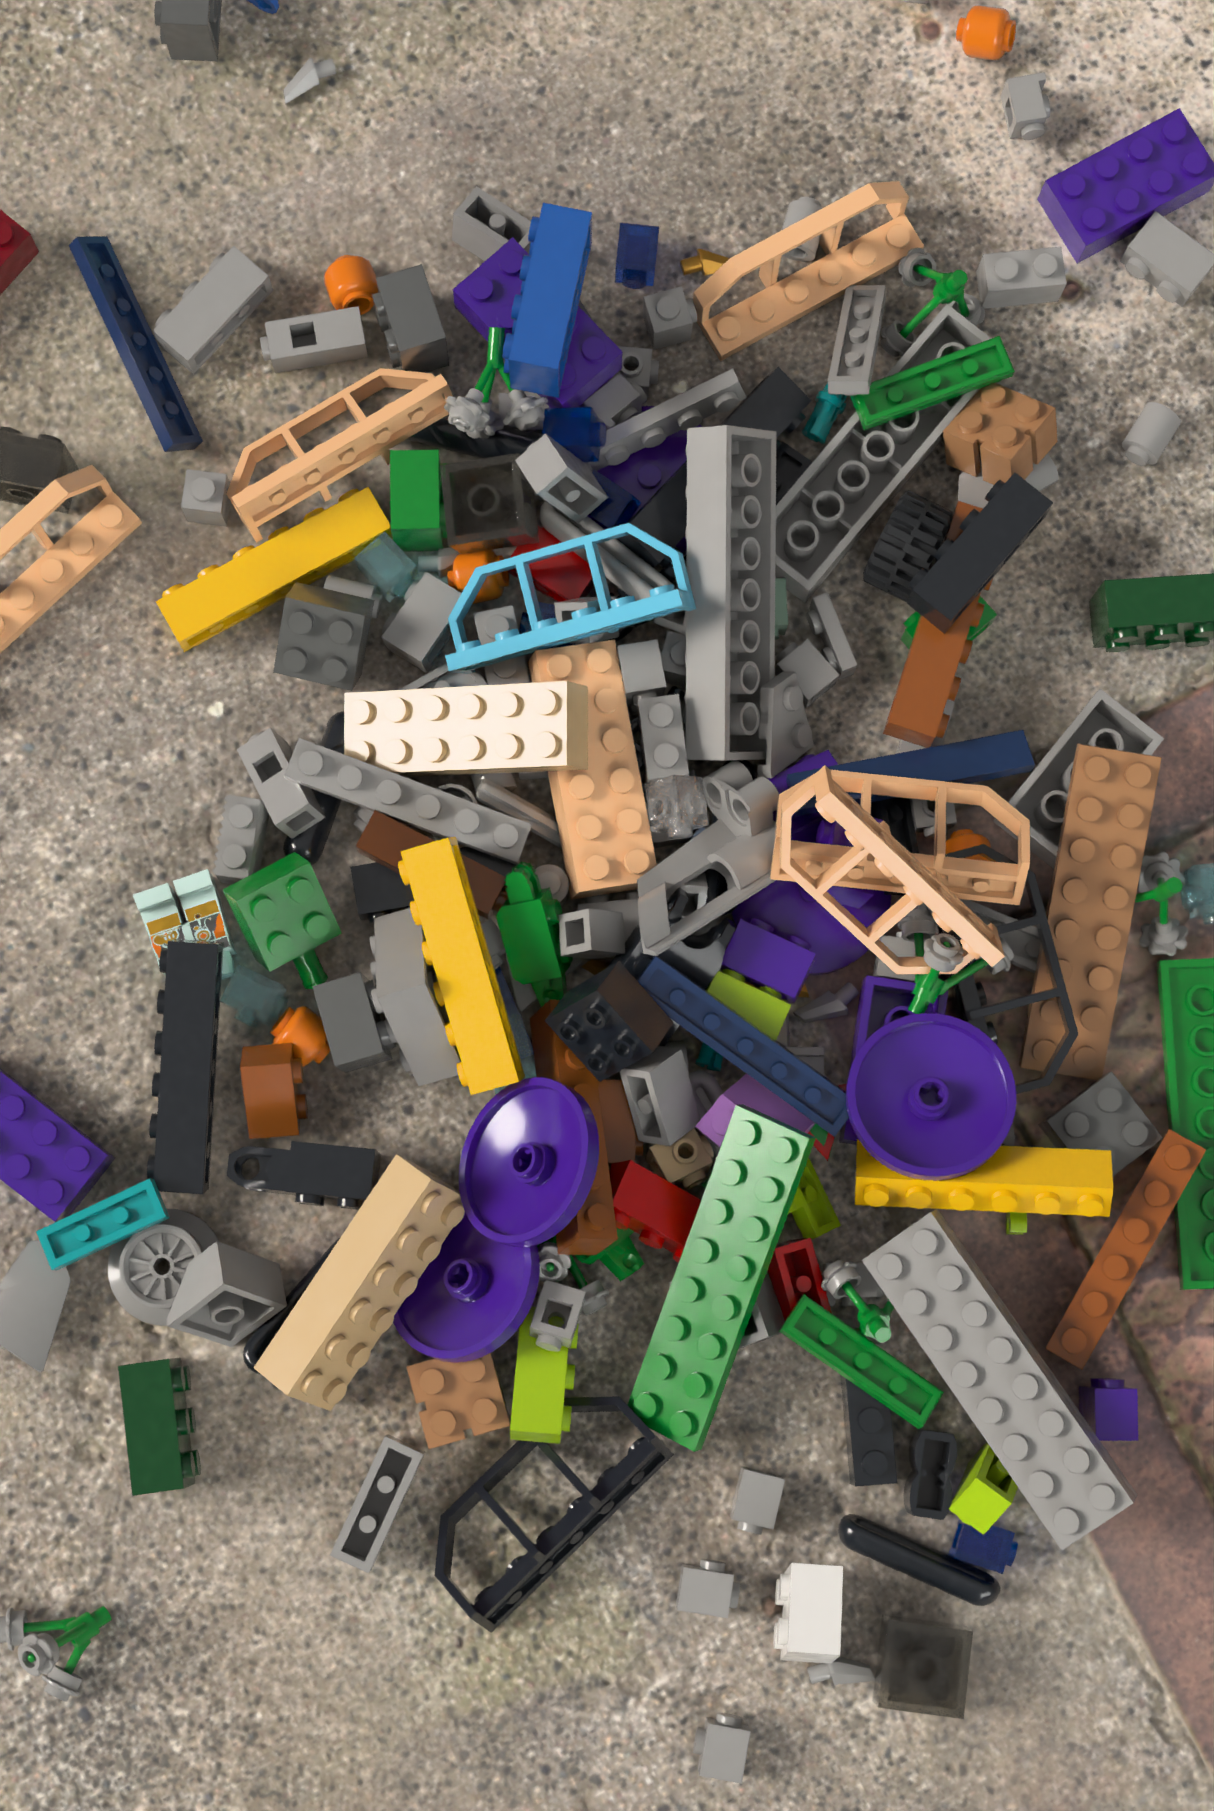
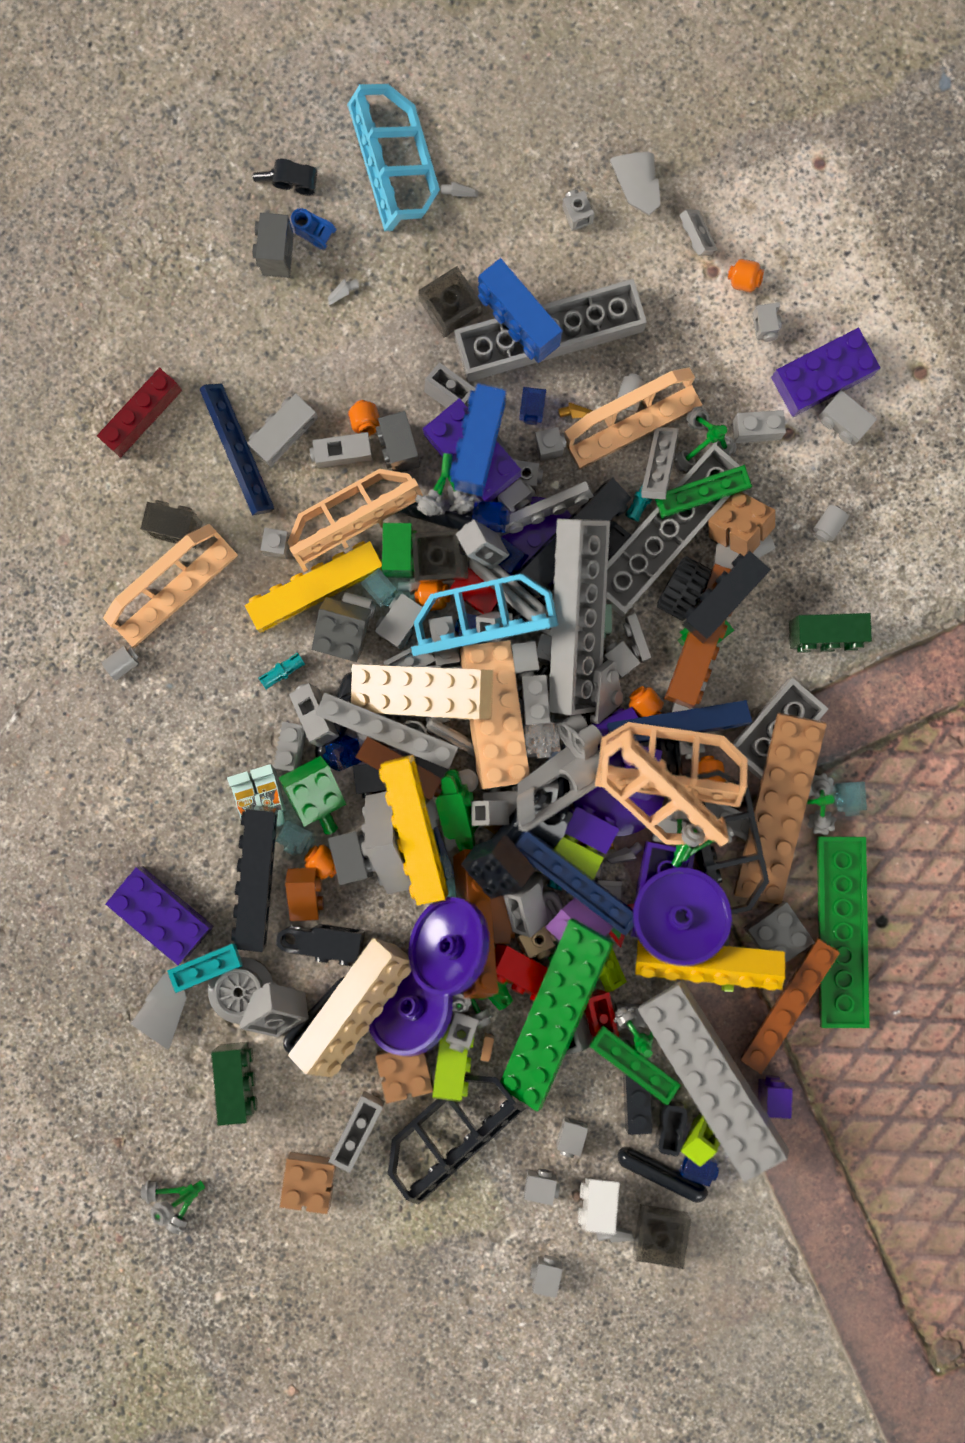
camera: 10 degrees right, 5 degrees up
none -> teal pin [258,652,305,690]
none -> medium nougat piece [279,1152,336,1214]
none -> clear blue brick [323,735,363,772]
none -> clear smoke brick [418,266,483,338]
none -> light grey brick [454,279,647,382]
none -> blue brick [478,258,562,364]
none -> medium nougat tile [480,1033,494,1062]
none -> orange head [628,686,664,718]

